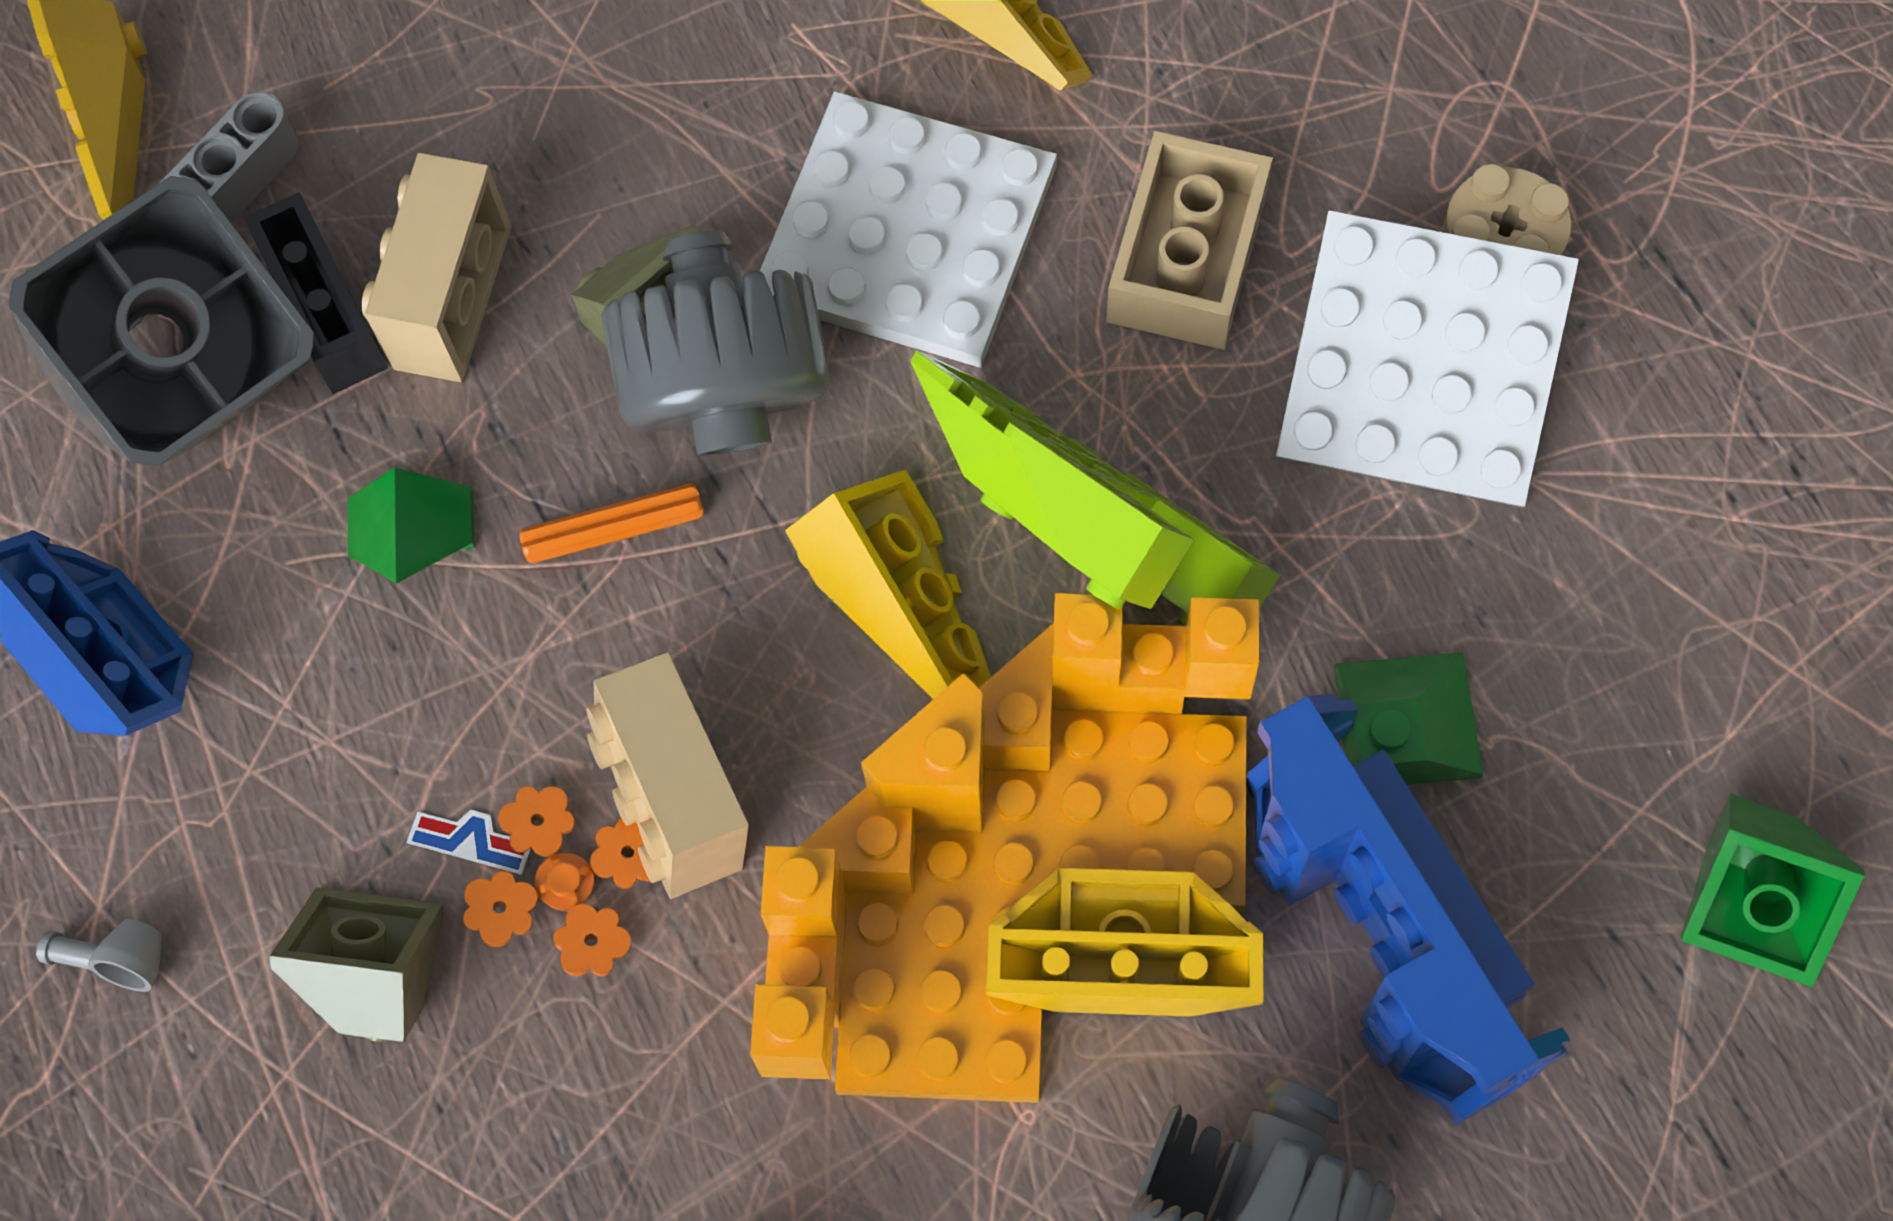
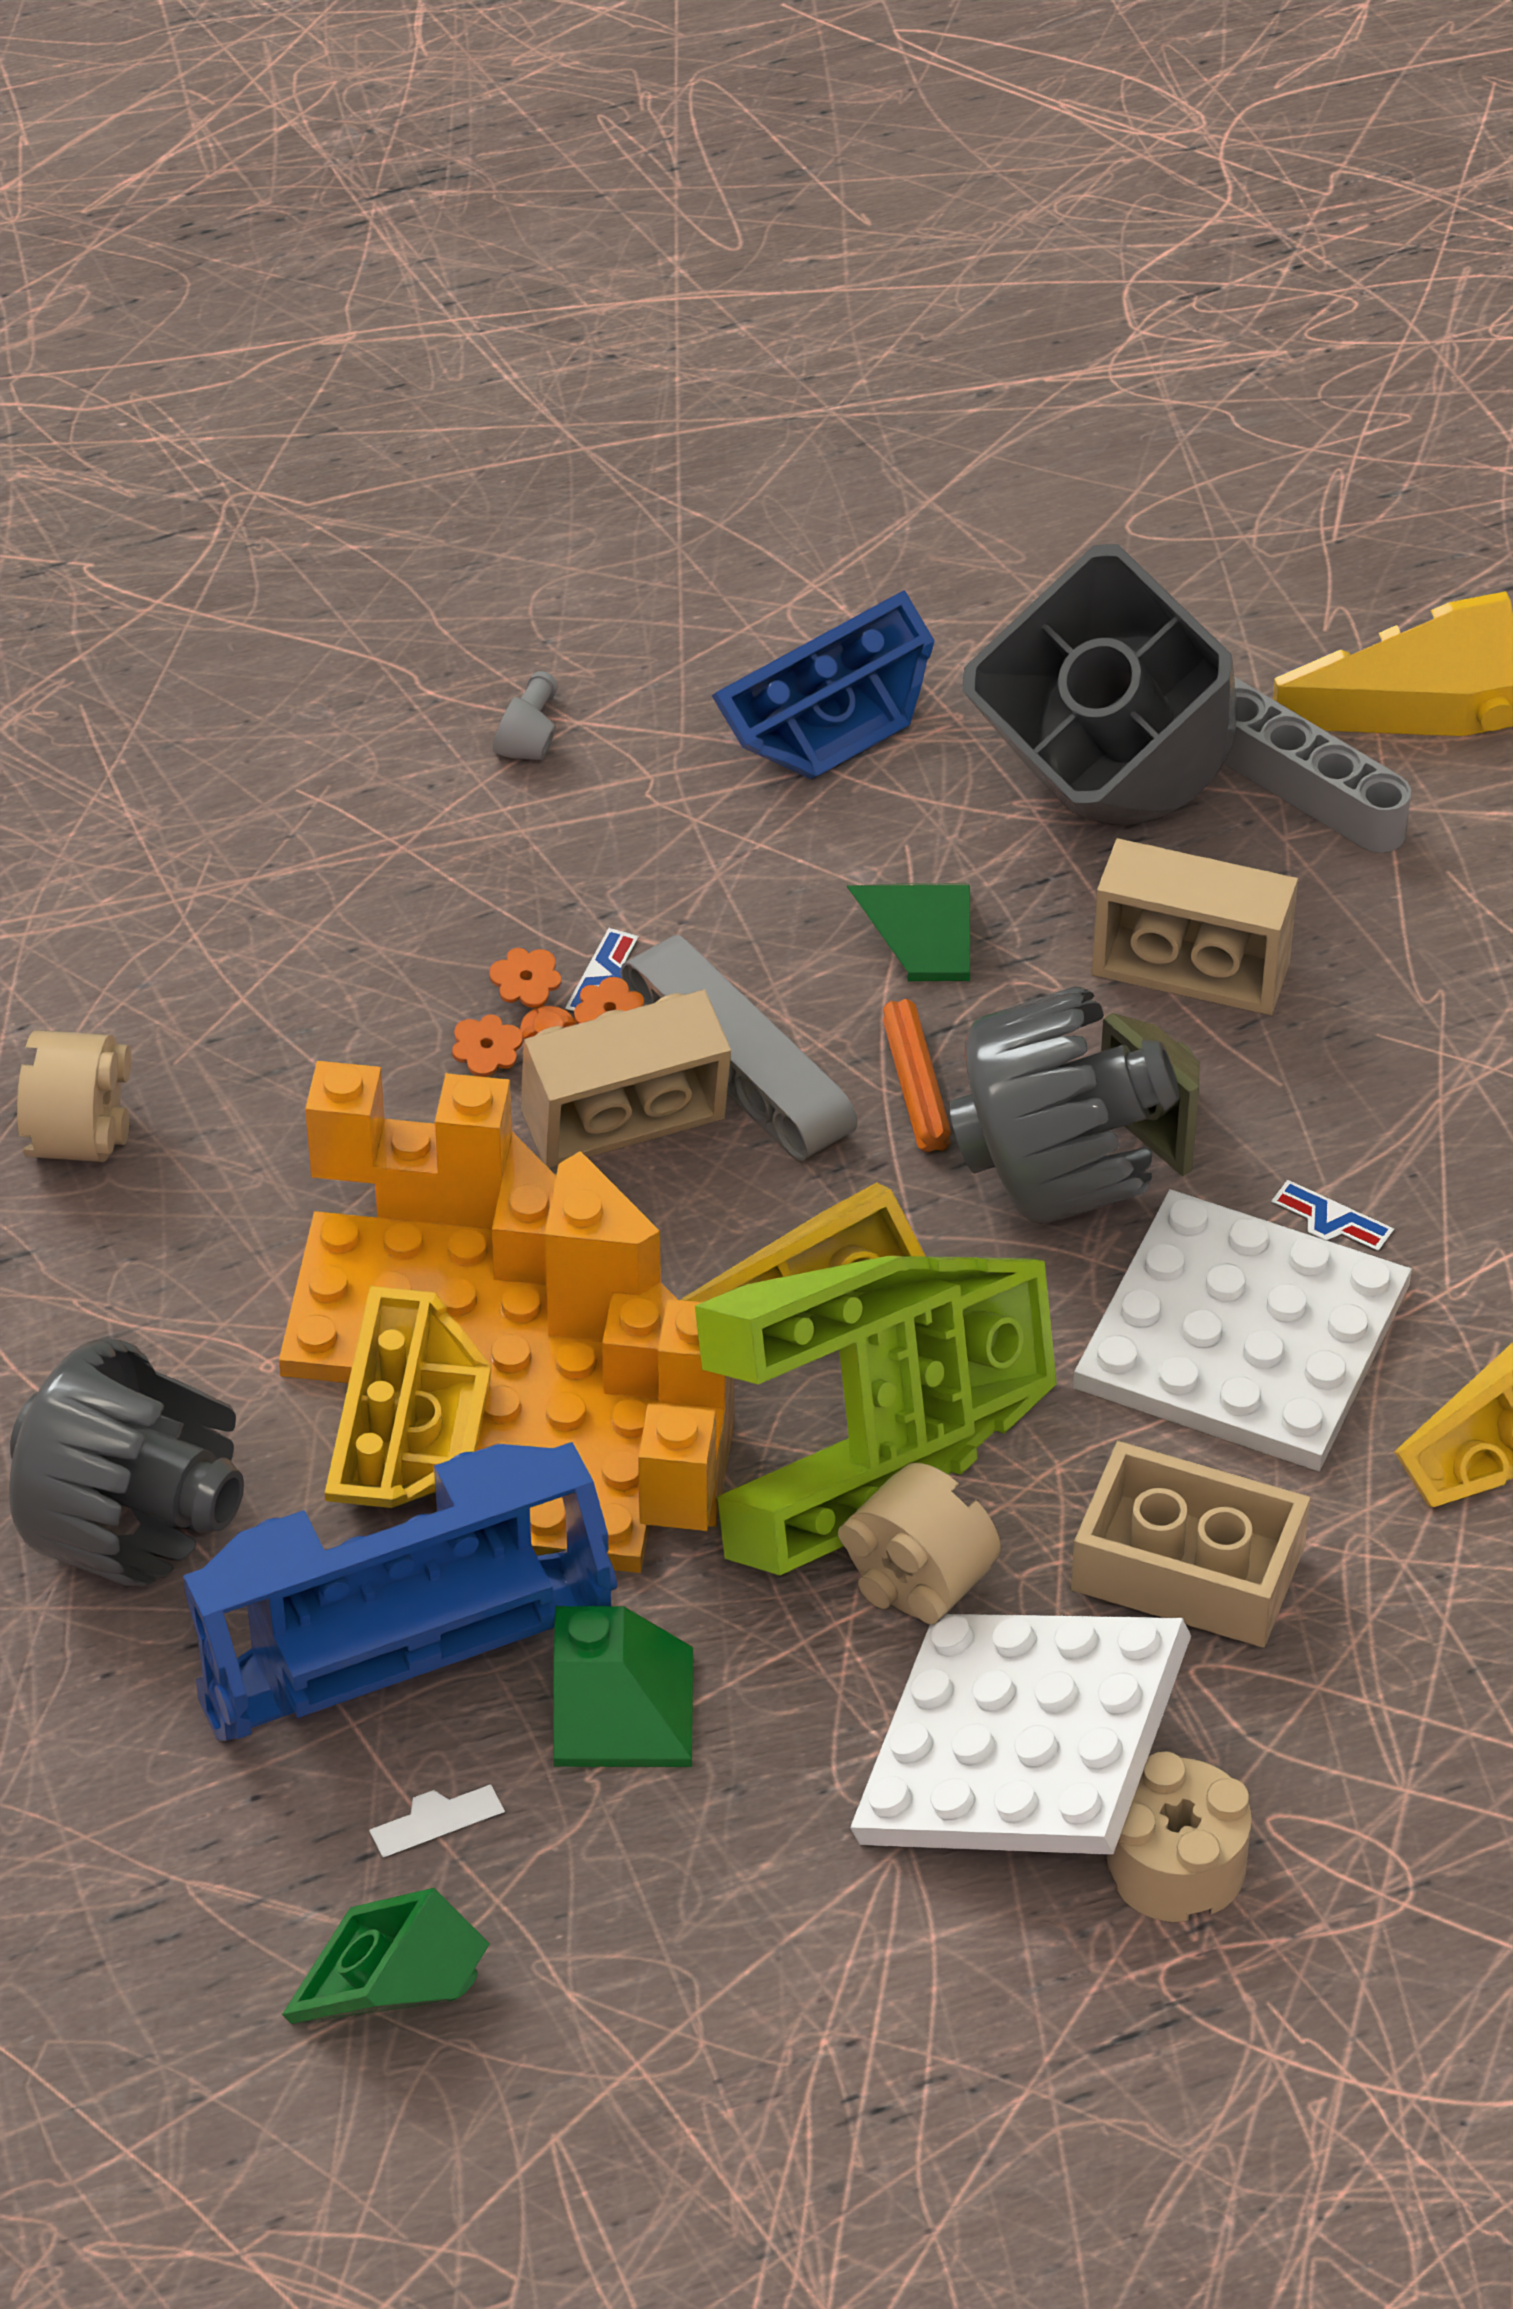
camera: 90 degrees right, 20 degrees down
black brick [244,192,388,394] -> none
olive slope [270,887,443,1042] -> none
none -> white sticker [369,1784,505,1858]
none -> light grey beam [620,935,857,1161]
none -> tan brick [838,1463,1001,1625]
none -> sticker [1271,1180,1394,1251]

